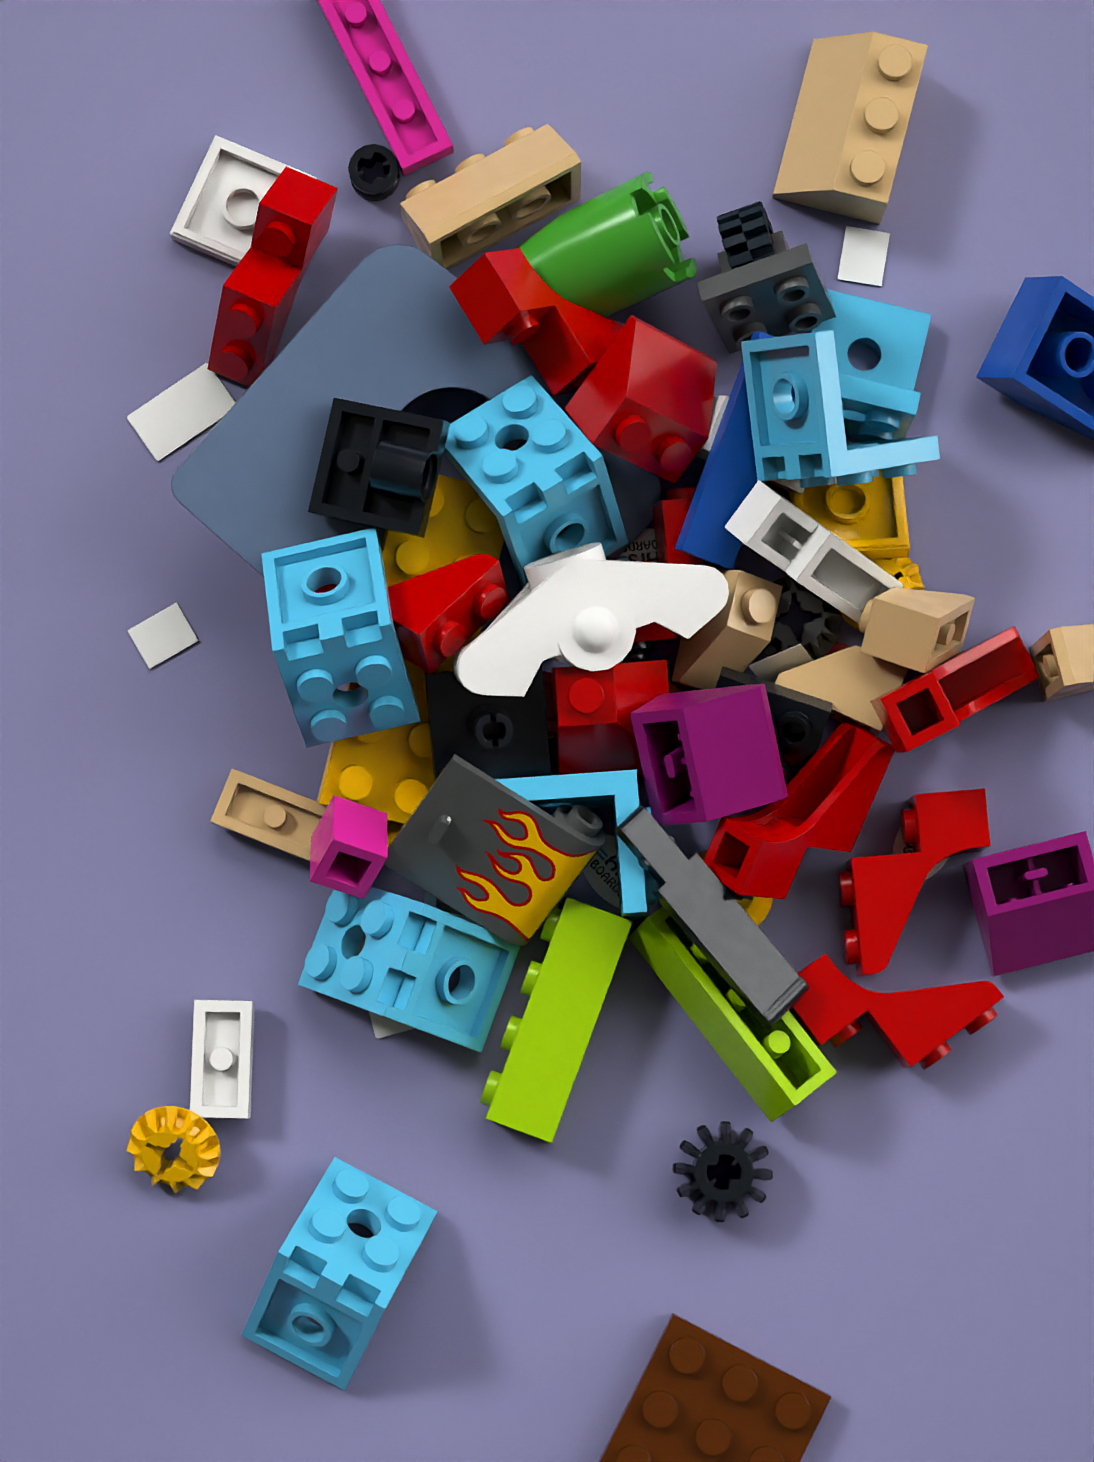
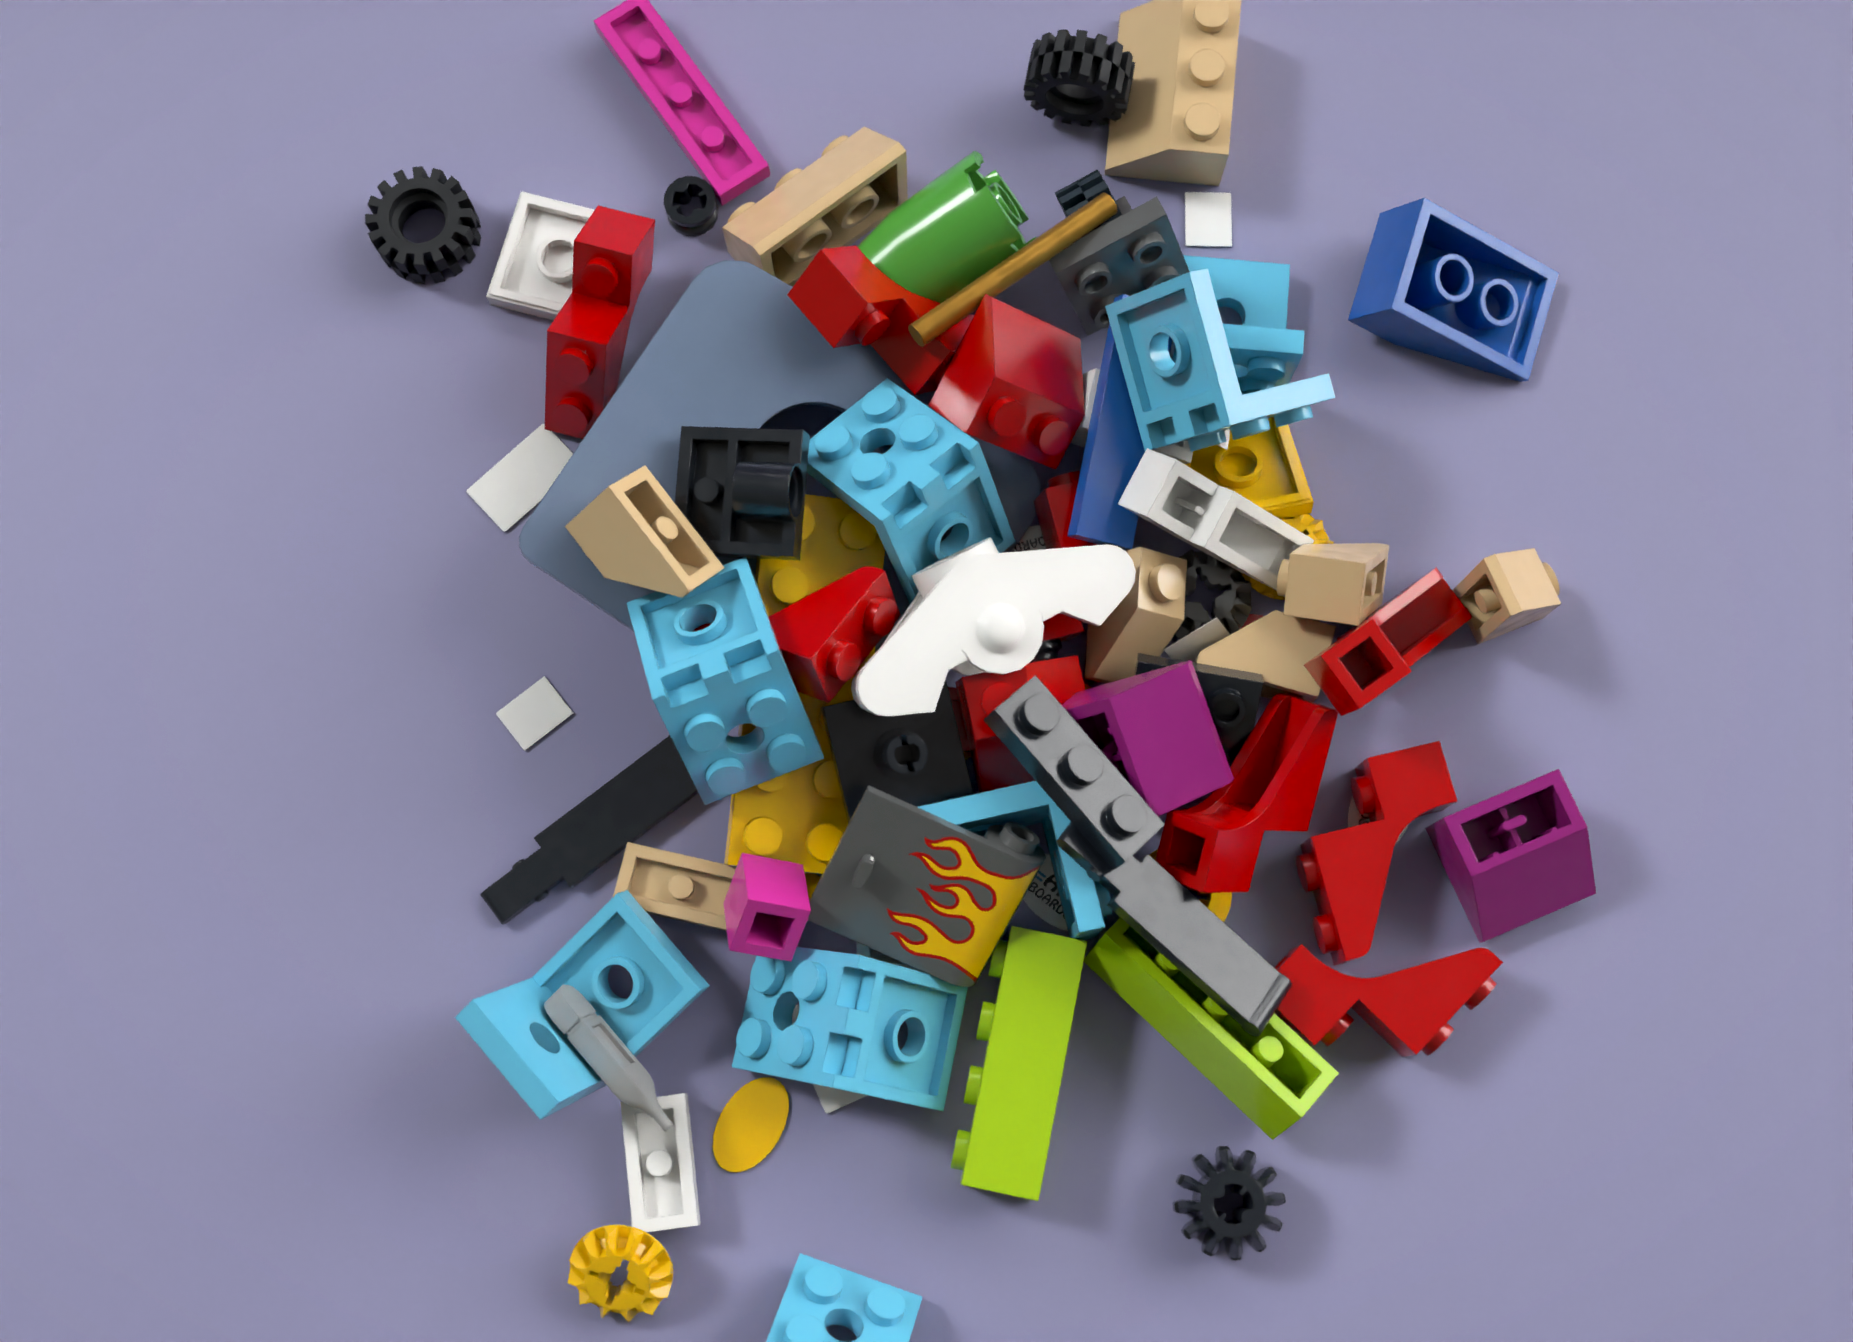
camera: 10 degrees left, 5 degrees down
none -> black tyre [365,166,481,284]
none -> medium azure bracket [455,890,710,1120]
none -> black piece [480,735,698,925]
none -> light grey piece [544,984,673,1131]
none -> tan slope [565,465,725,598]
none -> yellow sticker [713,1077,789,1172]
none -> pearl gold bar [908,192,1117,347]
none -> plate [983,675,1165,871]
none -> black tyre [1023,29,1135,126]

